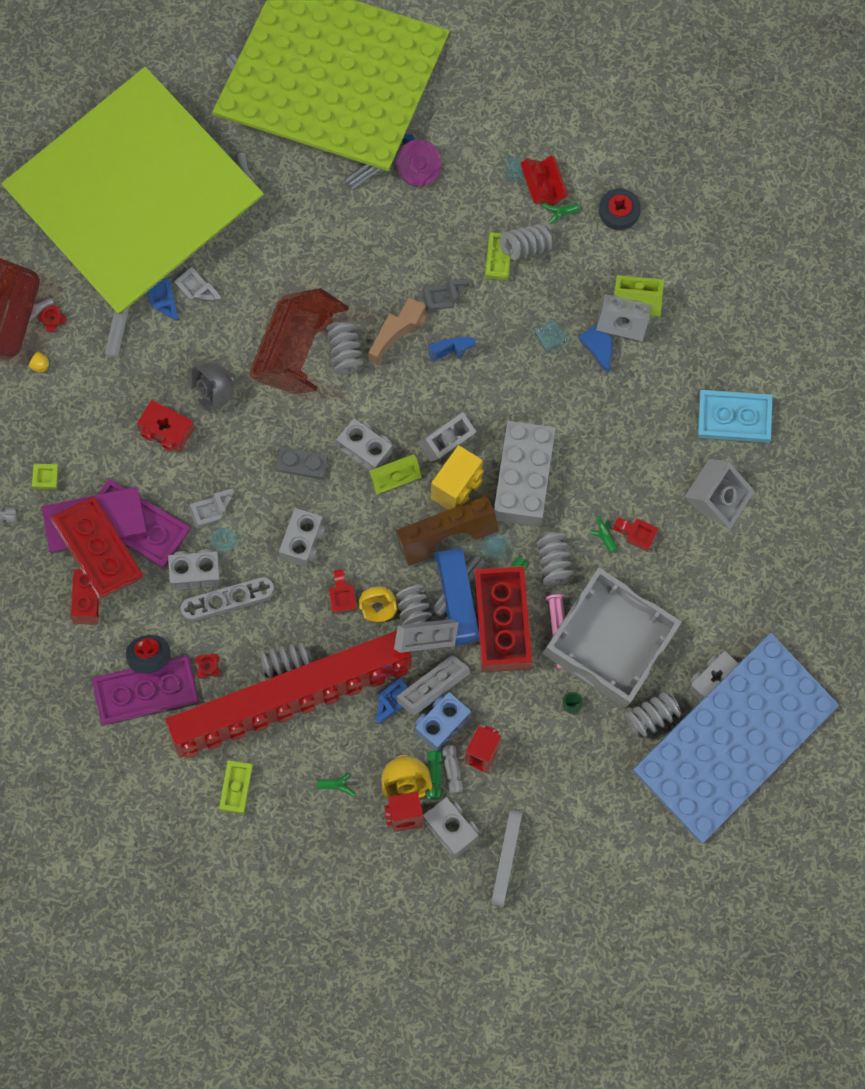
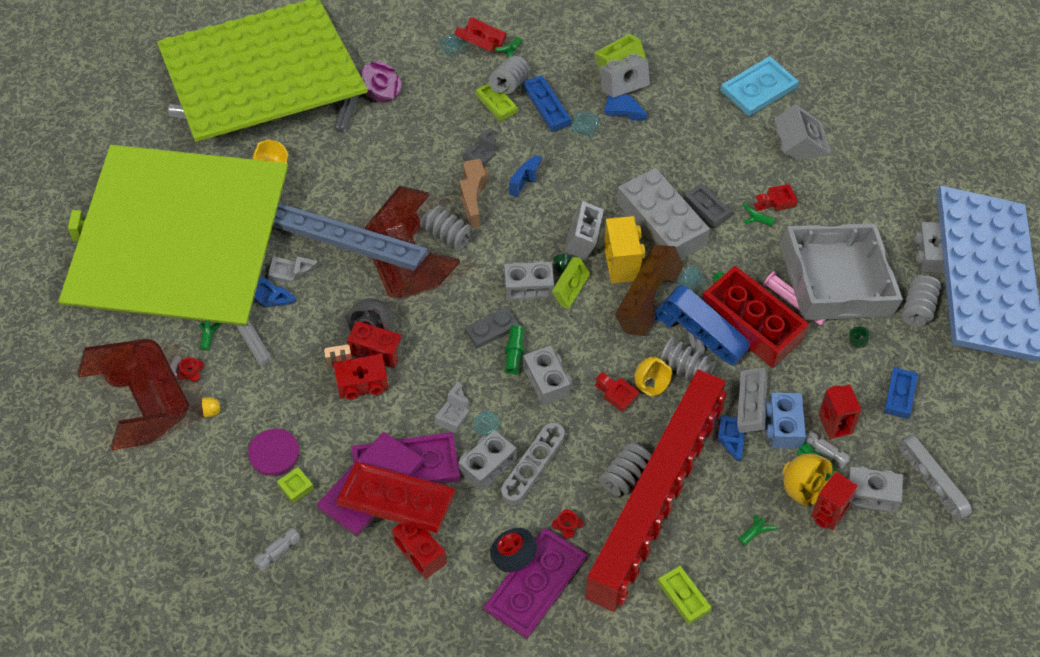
camera: 40 degrees left, 15 degrees down
light grey plate [394,619,459,652] -> none
light grey piece [536,532,573,586] -> none
black wheel [599,188,641,230] -> none
none -> lime plate [68,210,85,241]
none -> green bar [199,320,223,351]
none -> magenta tile [248,428,299,476]
none -> yellow hair [252,140,288,163]
none -> sand blue plate [273,203,429,272]
none -> light nougat tile [324,344,352,368]
none -> red bracket [347,321,402,368]
none -> green pin [504,325,525,375]
none -> blue plate [523,75,571,132]
none -> dark green hinge [553,254,572,273]
none -> dark grey plate [684,183,732,228]
none -> blue plate [884,367,918,419]

